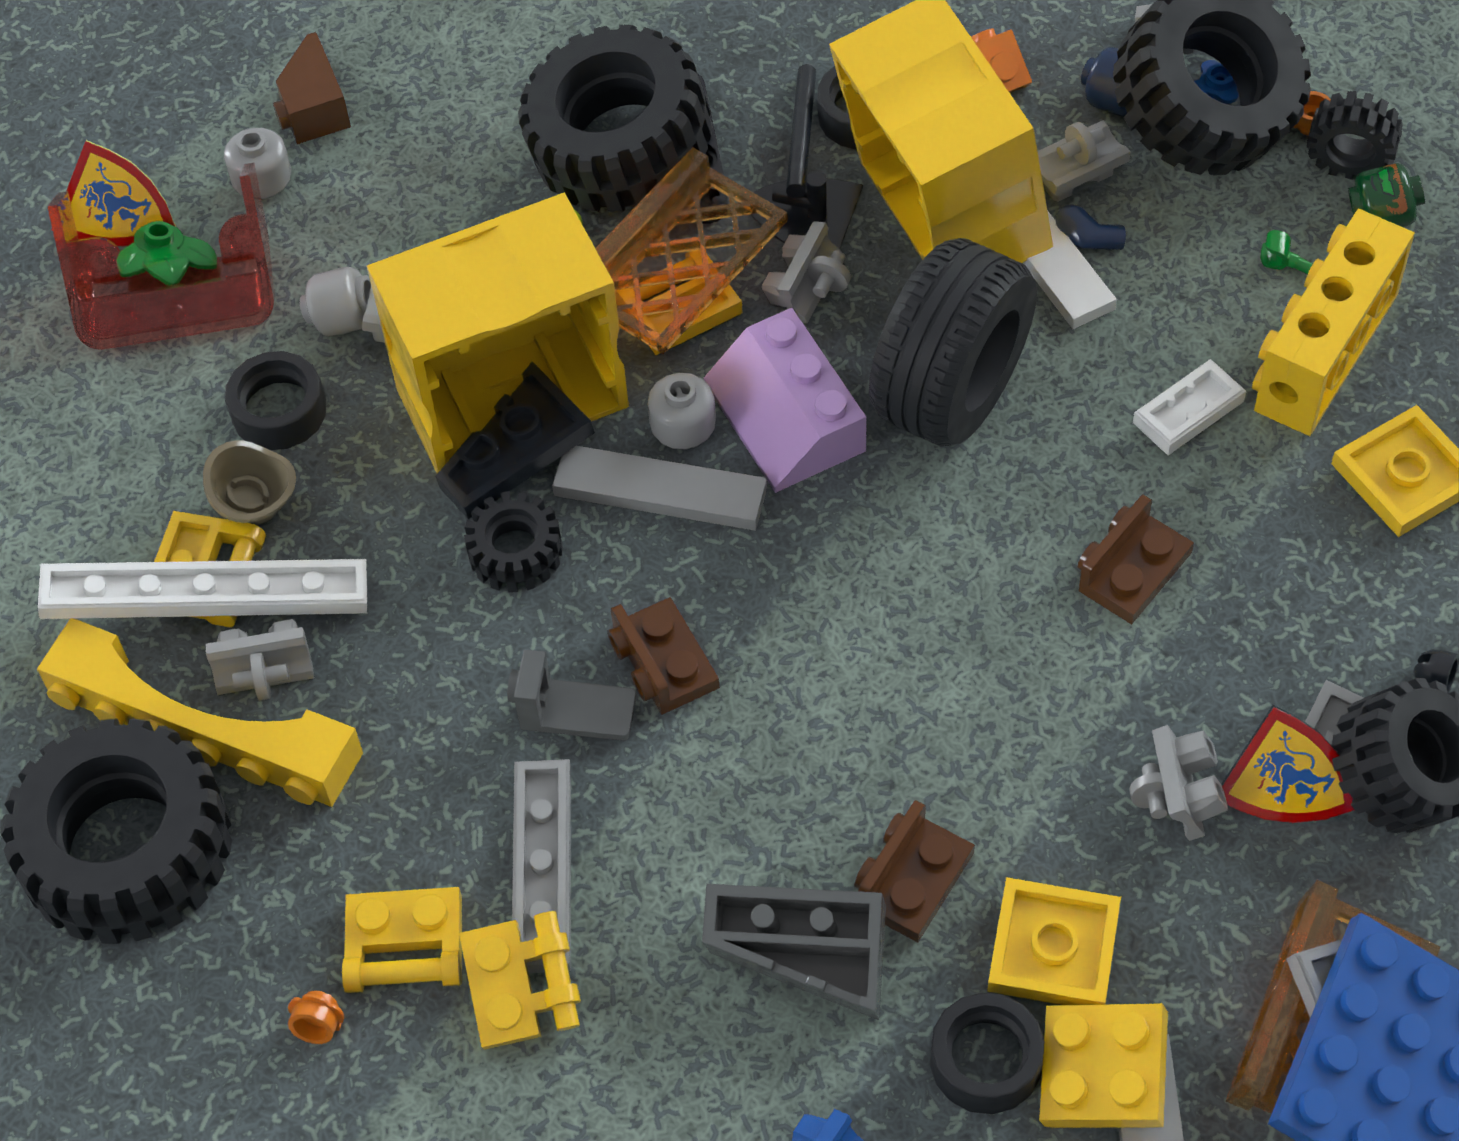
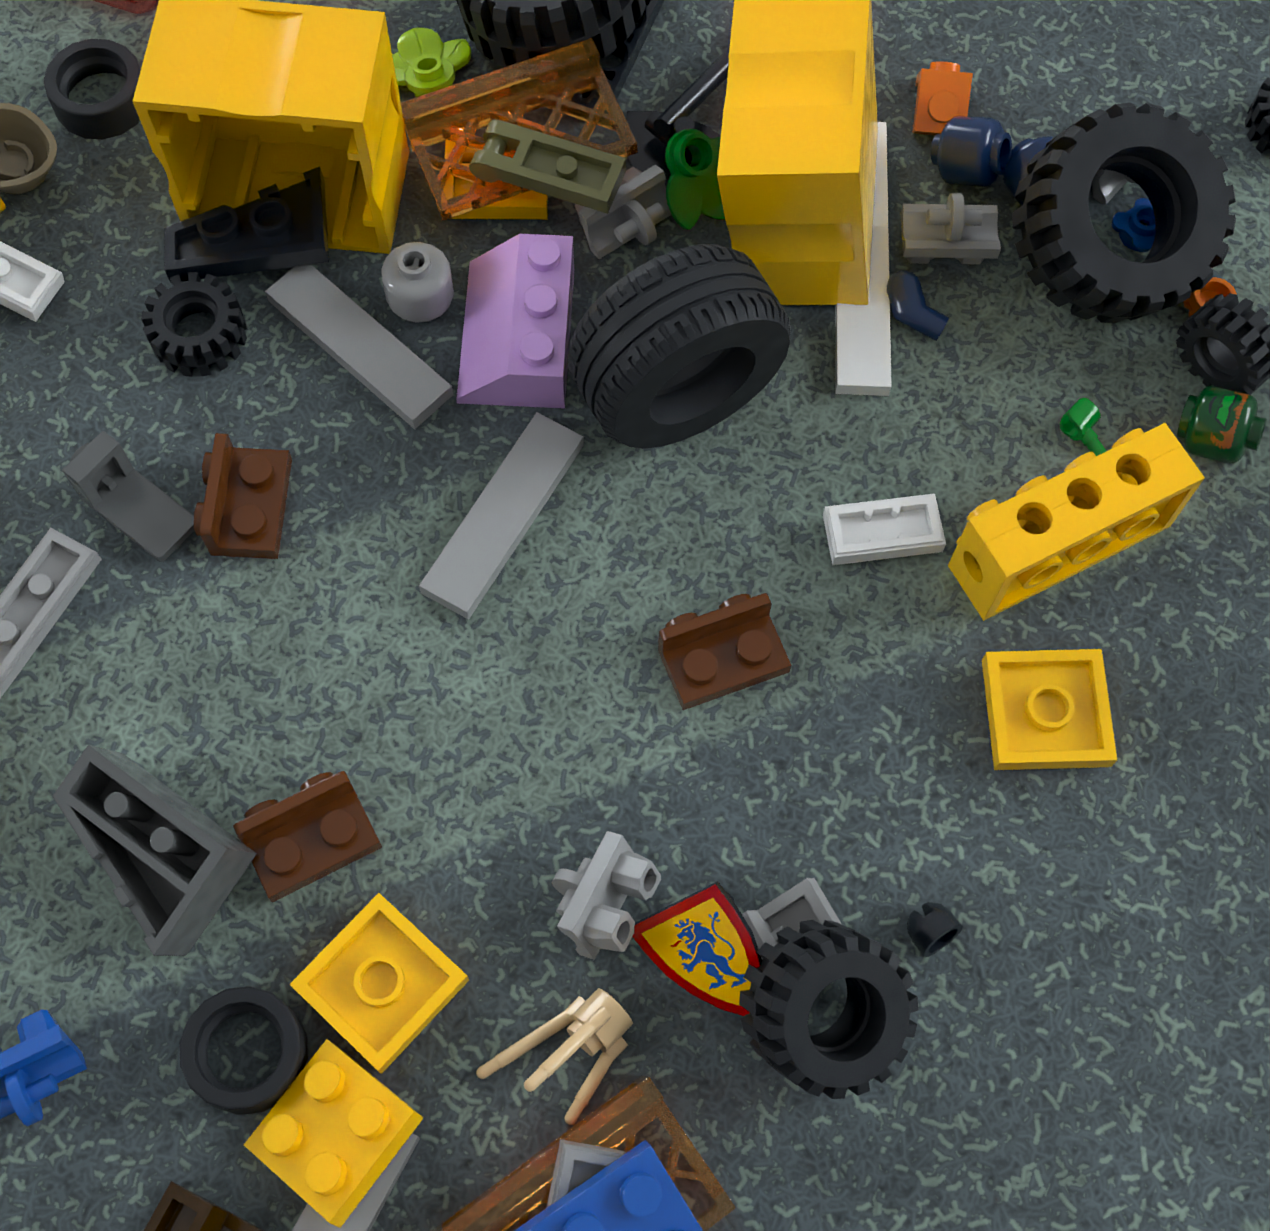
camera: 25 degrees right, 10 degrees up
none -> light grey tile [419,412,584,620]
none -> olive plate [469,120,626,214]
none -> tan plant [476,988,633,1125]
none -> green plate [665,129,725,230]
none -> head [931,116,1012,187]

